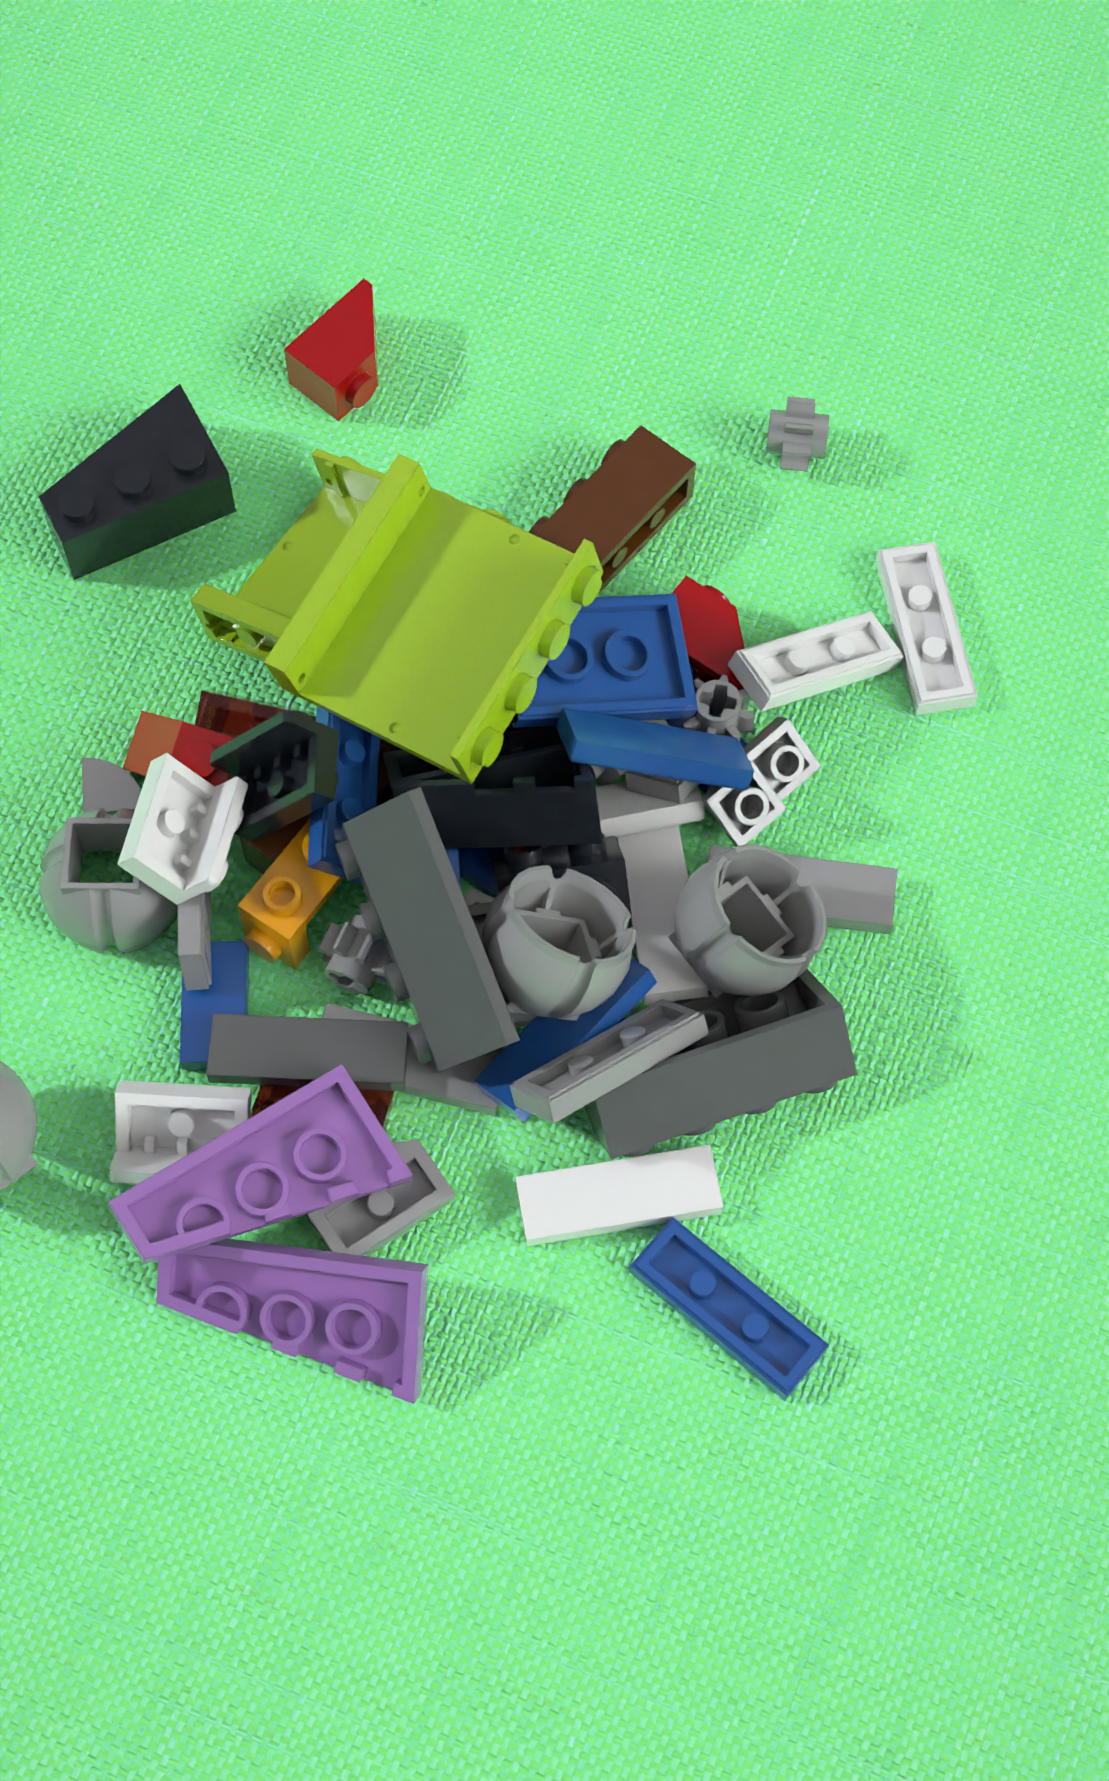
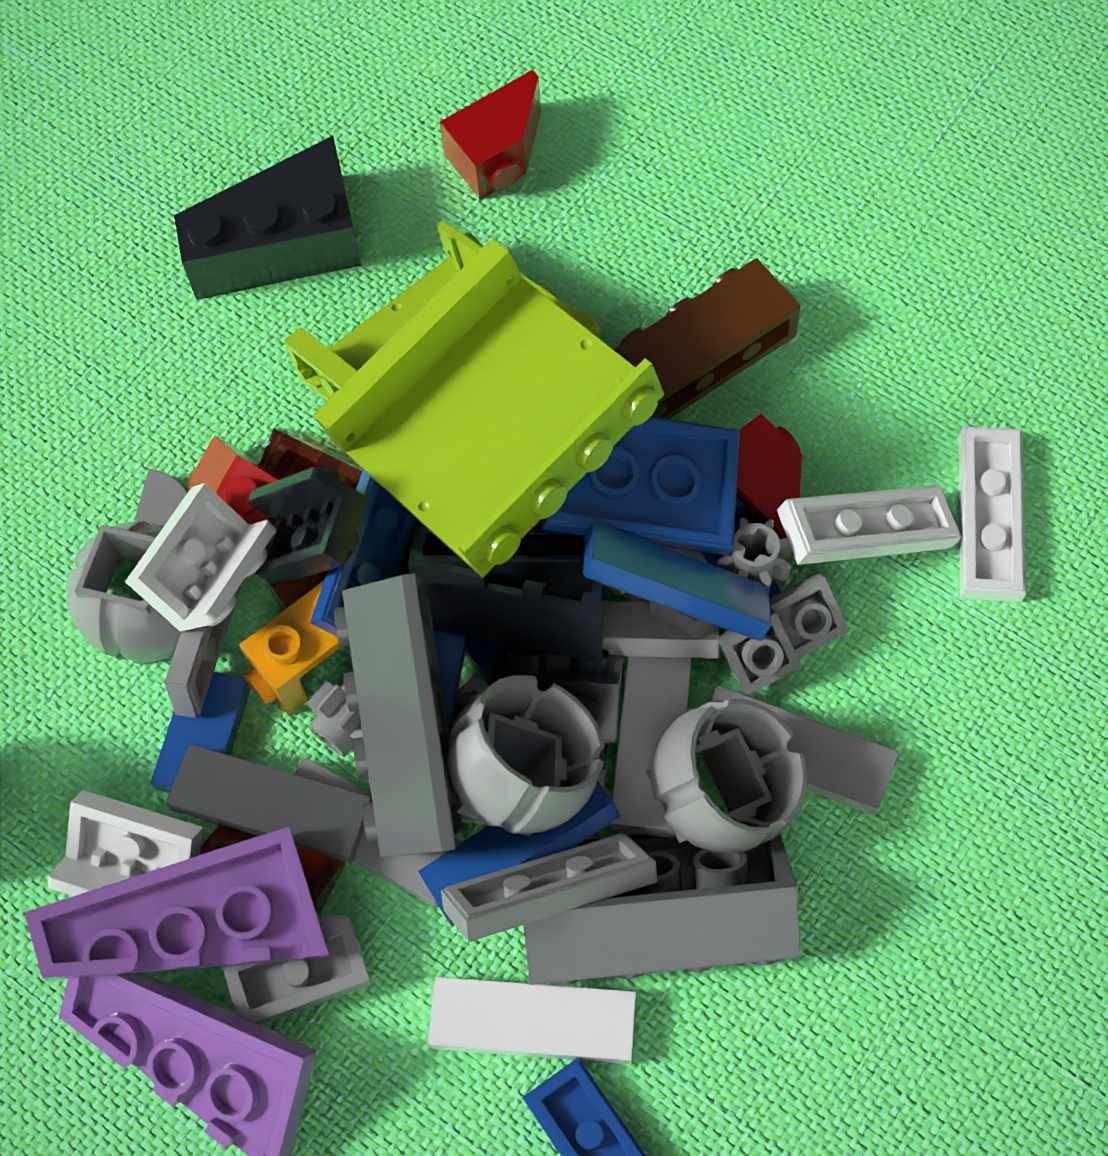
camera: 20 degrees right, 0 degrees up
light grey gear [766,396,829,472] -> none

